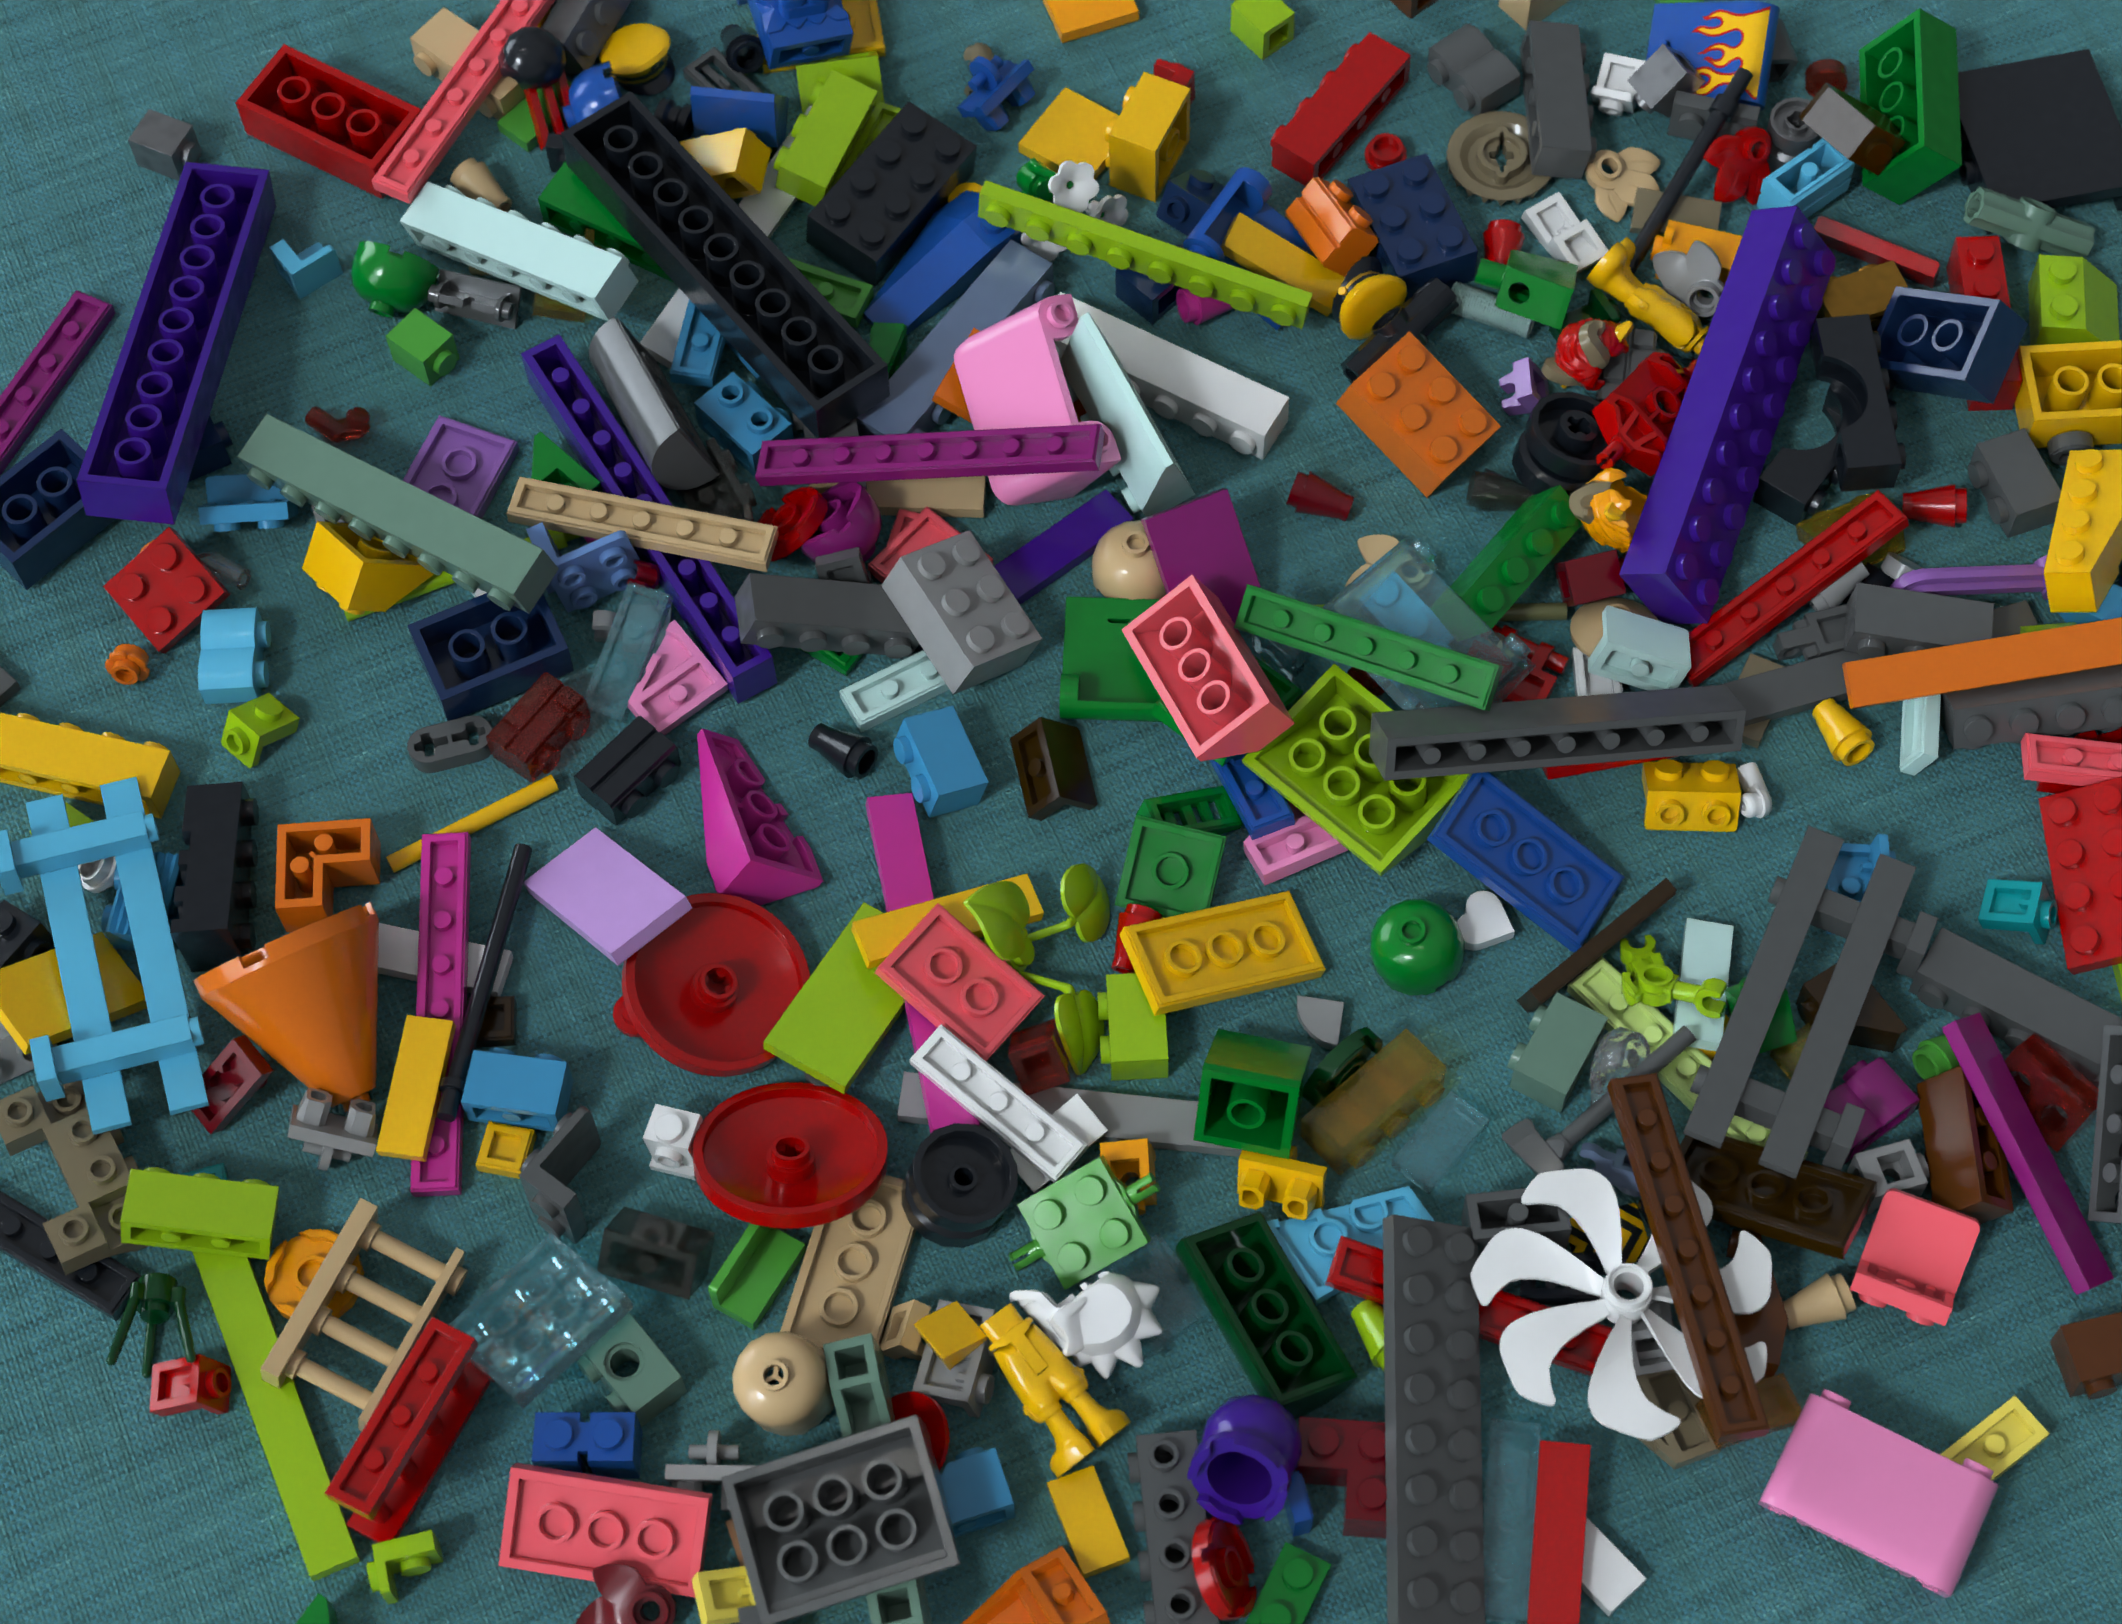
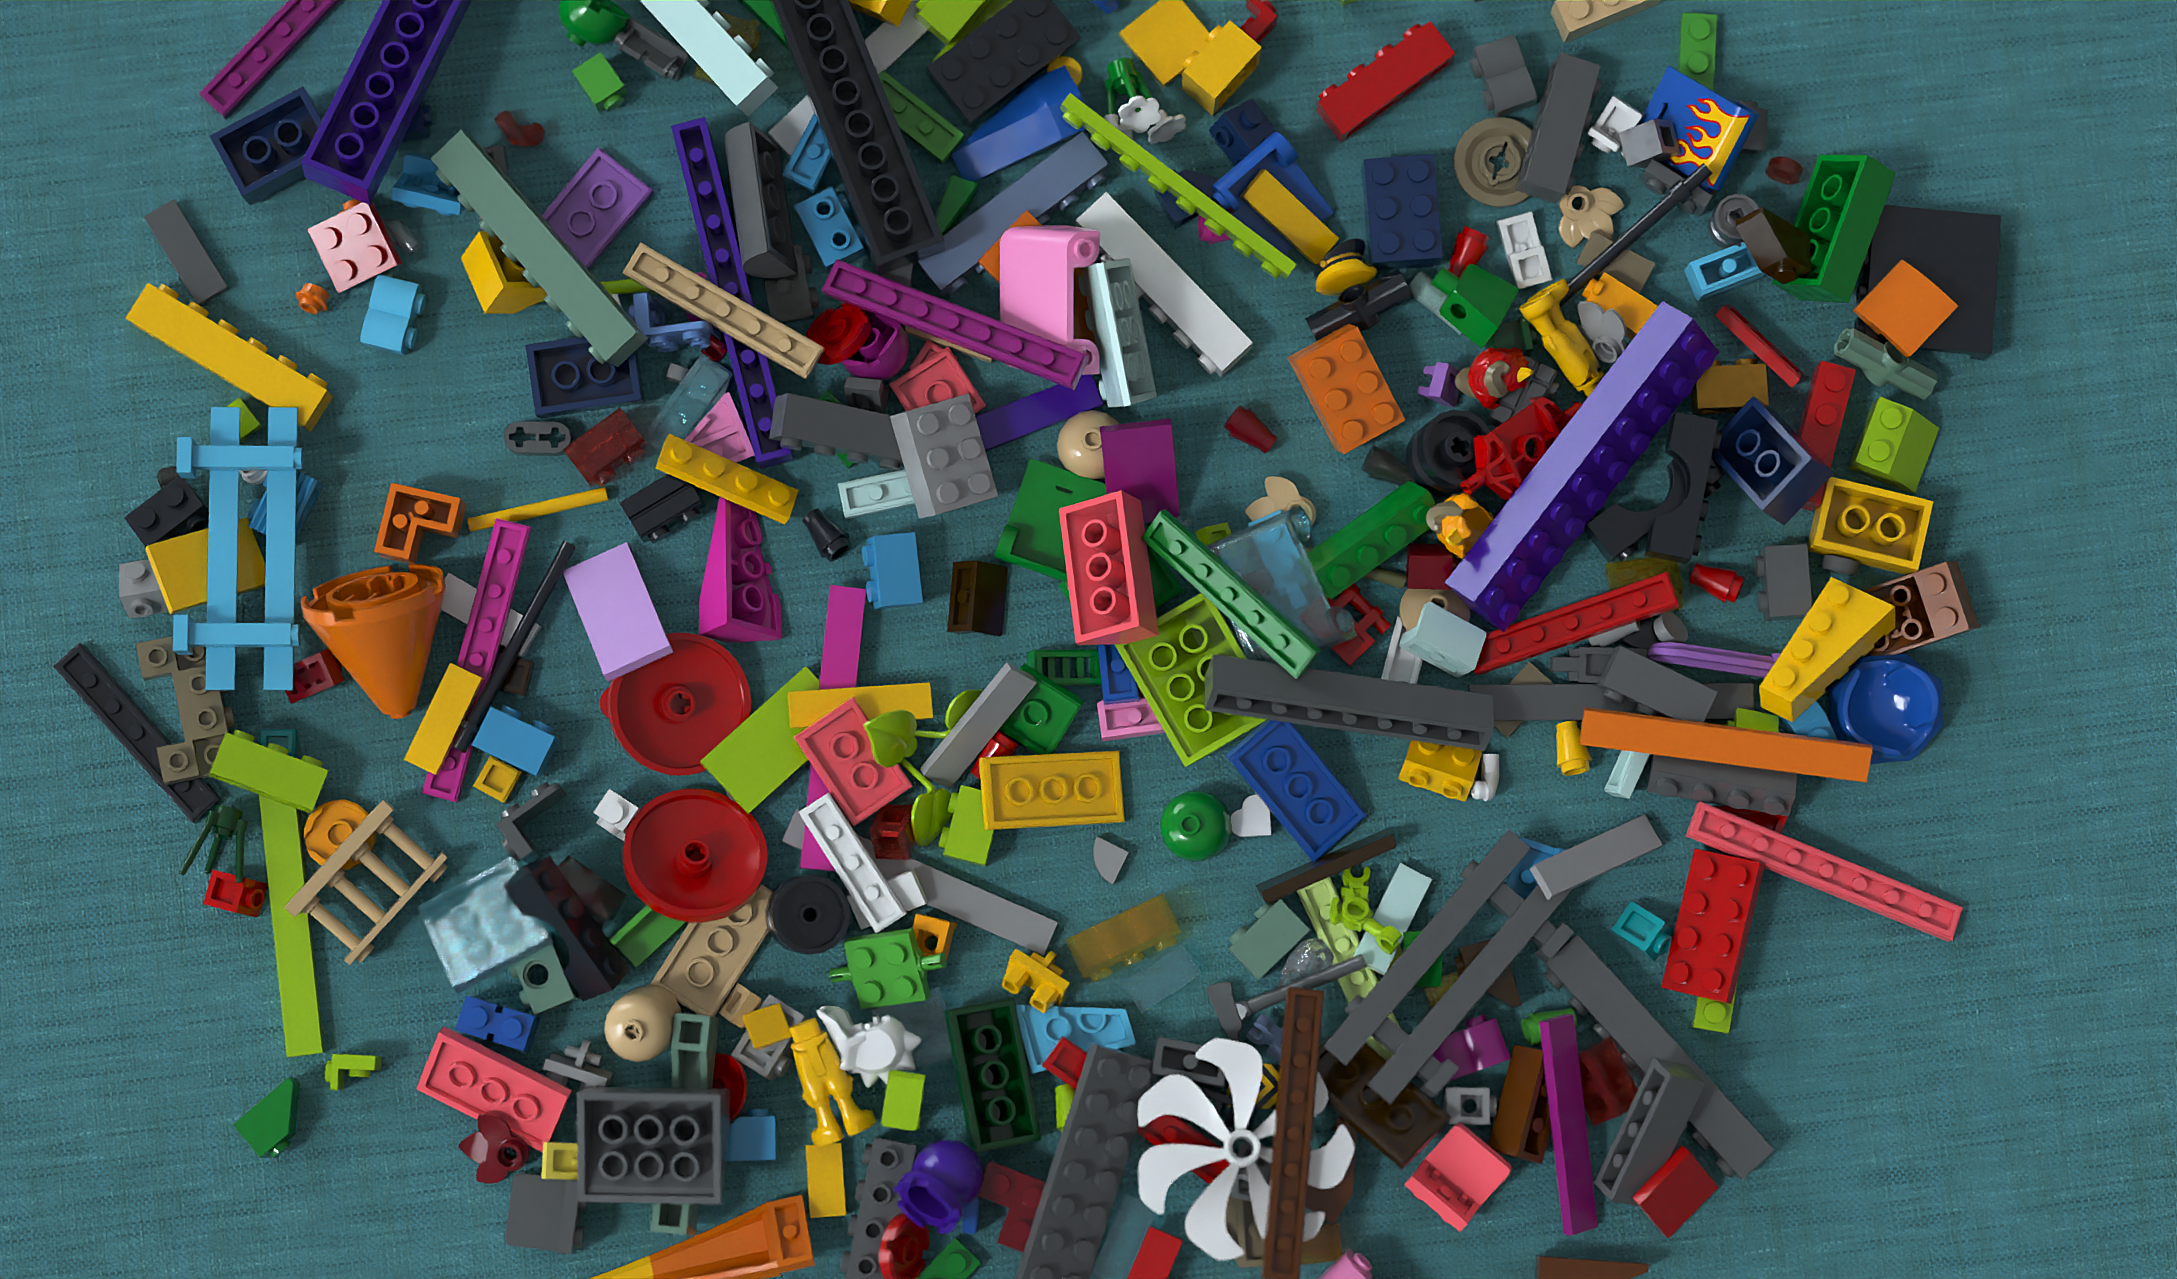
camera: 15 degrees right, 20 degrees up
black wedge [170,782,259,972] -> none
lime bracket [221,693,300,768] -> none
light grey hips [287,1087,378,1171] -> none
red fence [324,1317,494,1543] -> none
green slope [531,431,603,492] -> none
green slope [1193,1029,1312,1159] -> none
orange brick [1285,177,1379,277] -> none
dark green tile [1303,1027,1383,1109] -> none
red plate [1364,133,1407,170] -> none
red plate [1703,126,1772,205] -> none
tan cone [1782,1273,1856,1331] -> none
none -> black arch [502,855,630,1001]
none -> yellow plate [655,434,799,525]
none -> lime slope [881,1070,925,1131]
none -> light grey tile [920,662,1037,789]
none -> light grey tile [1530,814,1663,900]
none -> orange slope [1852,260,1958,358]

